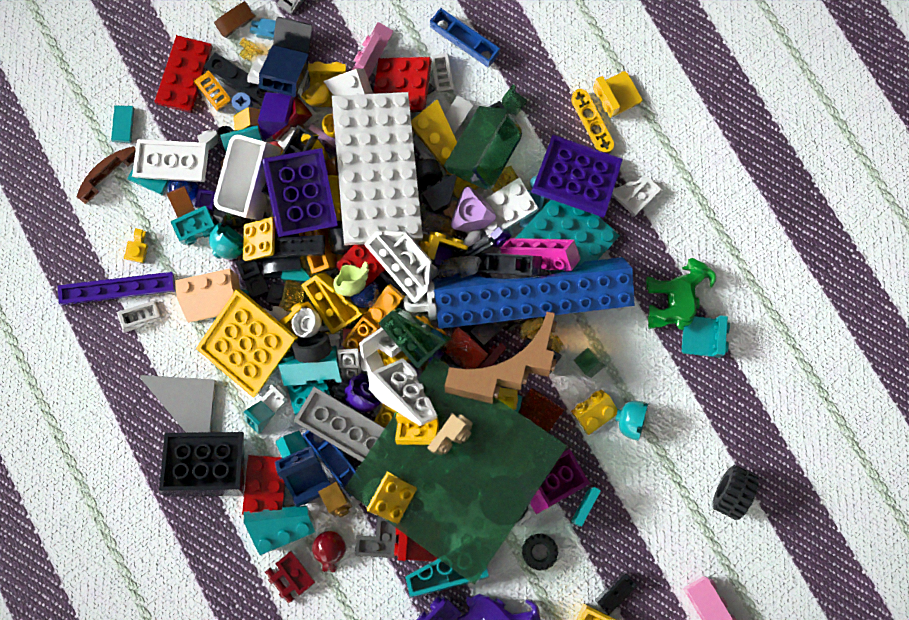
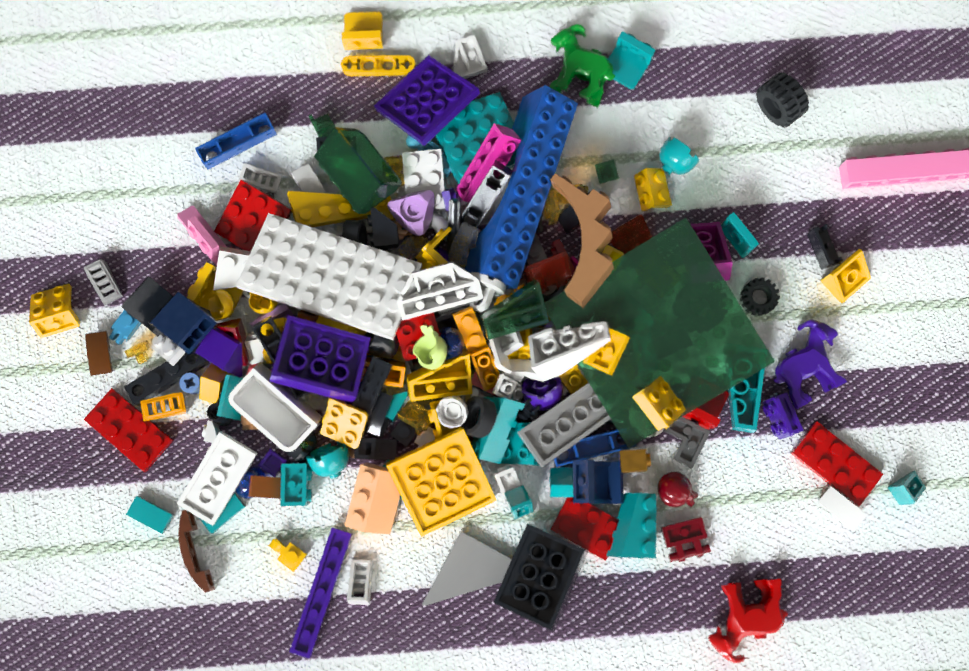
camera: 65 degrees left, 0 degrees up
tan plate [428,414,473,455] -> none

